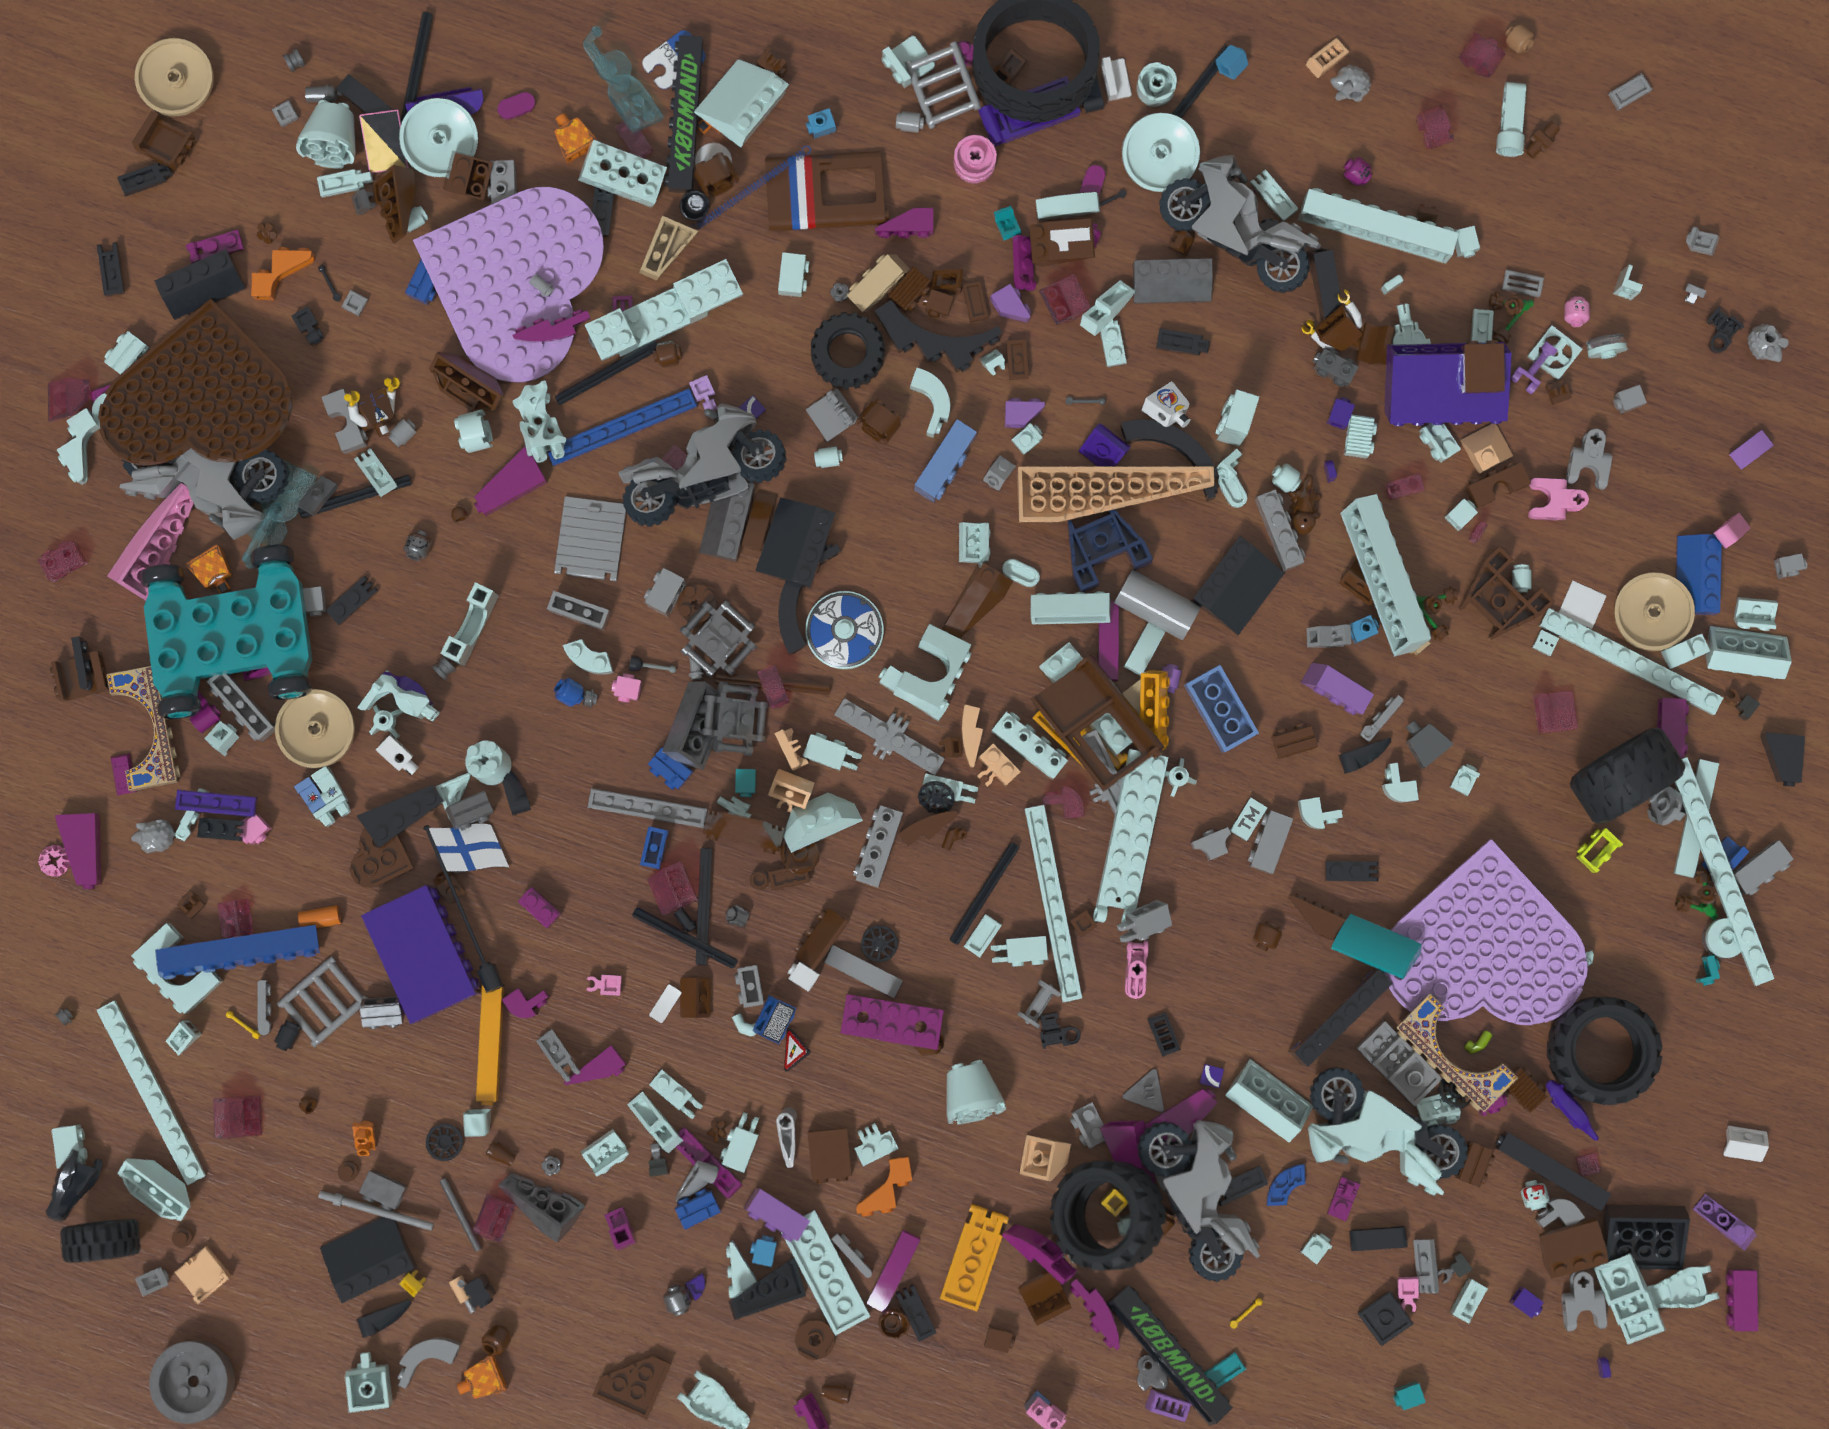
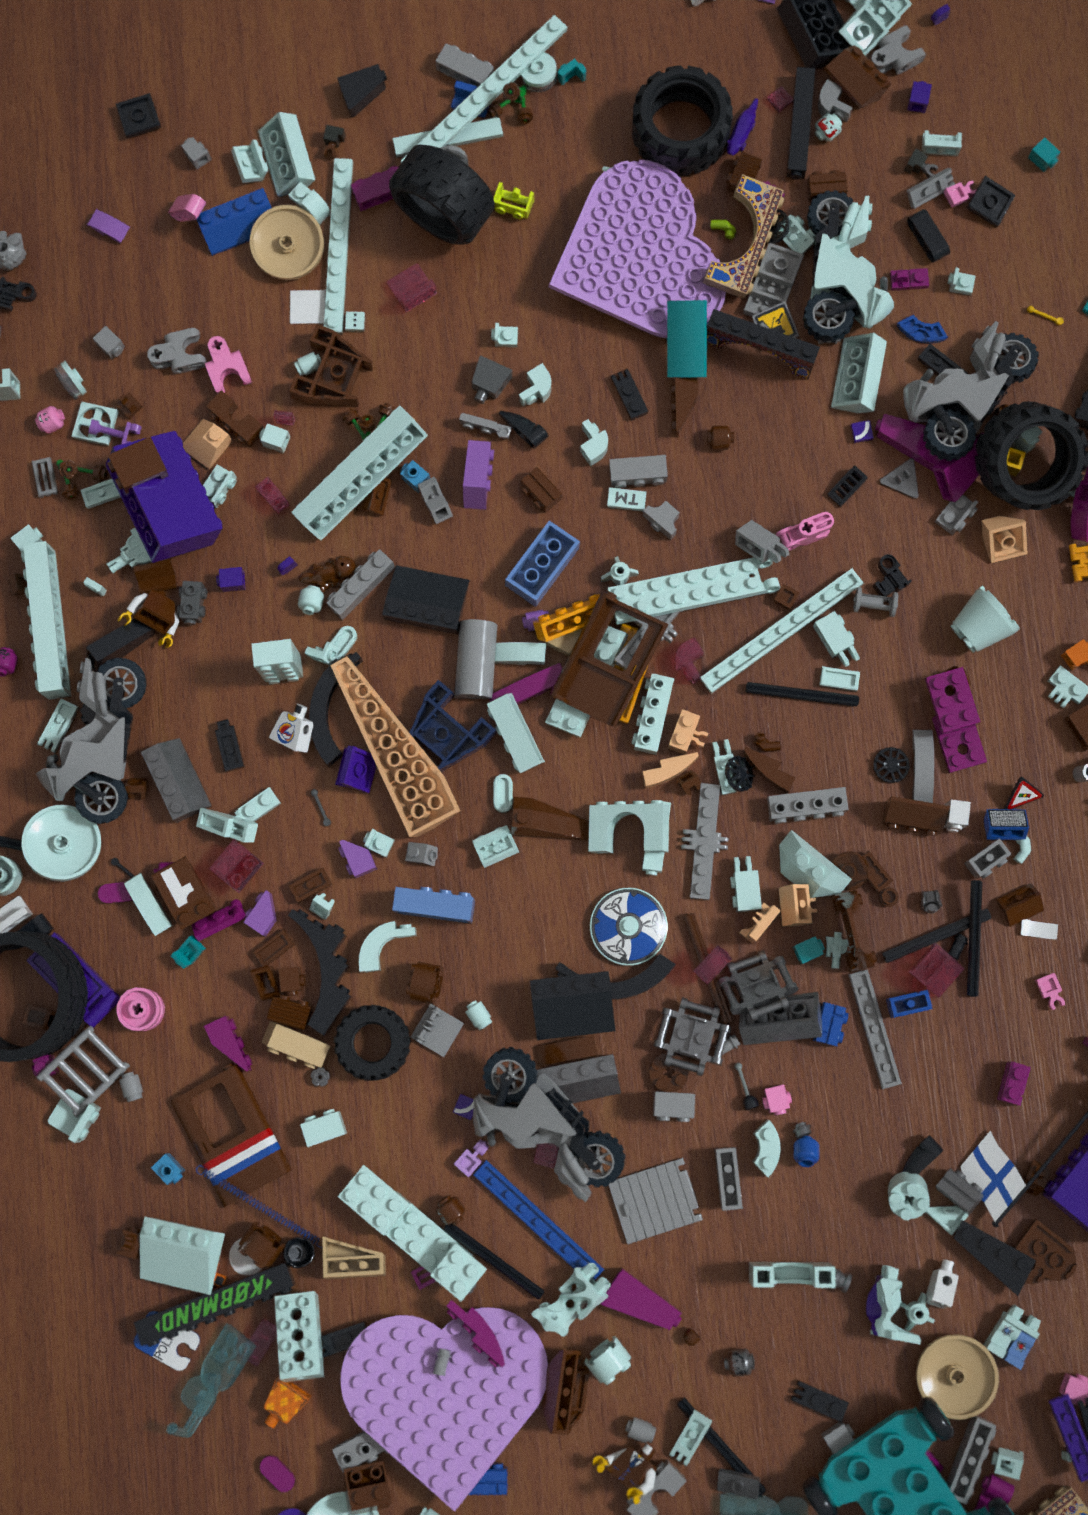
camera: 105 degrees left, 5 degrees down
light aqua brick [1344,414,1377,458] -> none
none -> piece [751,301,800,338]

